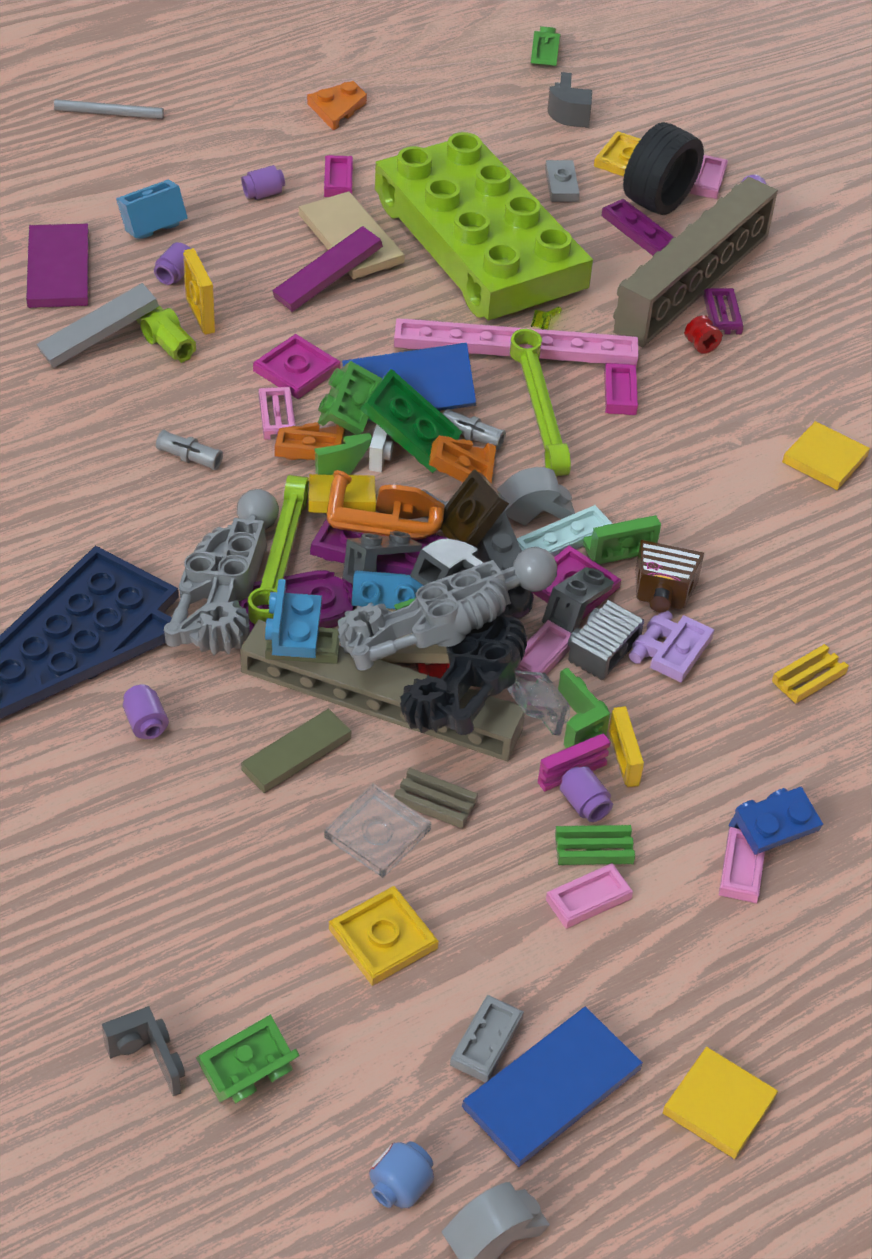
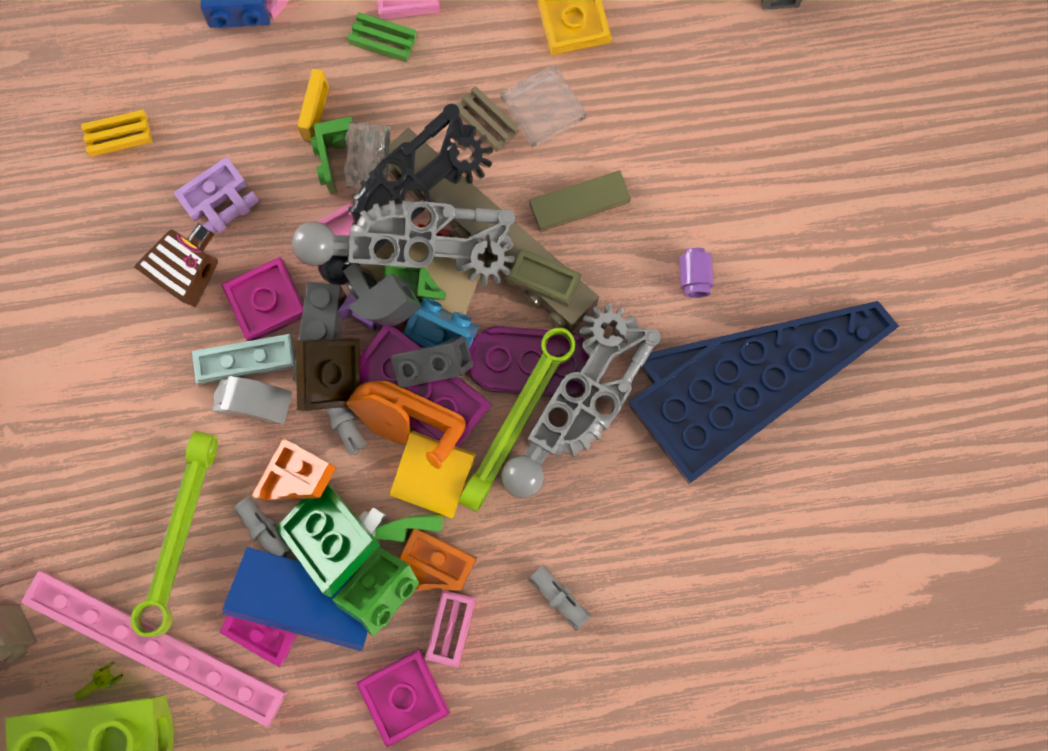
camera: 155 degrees left, 30 degrees up
dark azure bracket [265,579,322,658] -> none
dark pink tile [538,734,611,792] -> none
dark grey bracket [542,567,614,633] -> none
medium lavender brick [560,767,613,822] -> none
brick [568,600,644,680] -> none
bright green bracket [583,515,661,564] -> none
dark pink tile [604,363,638,415] -> none

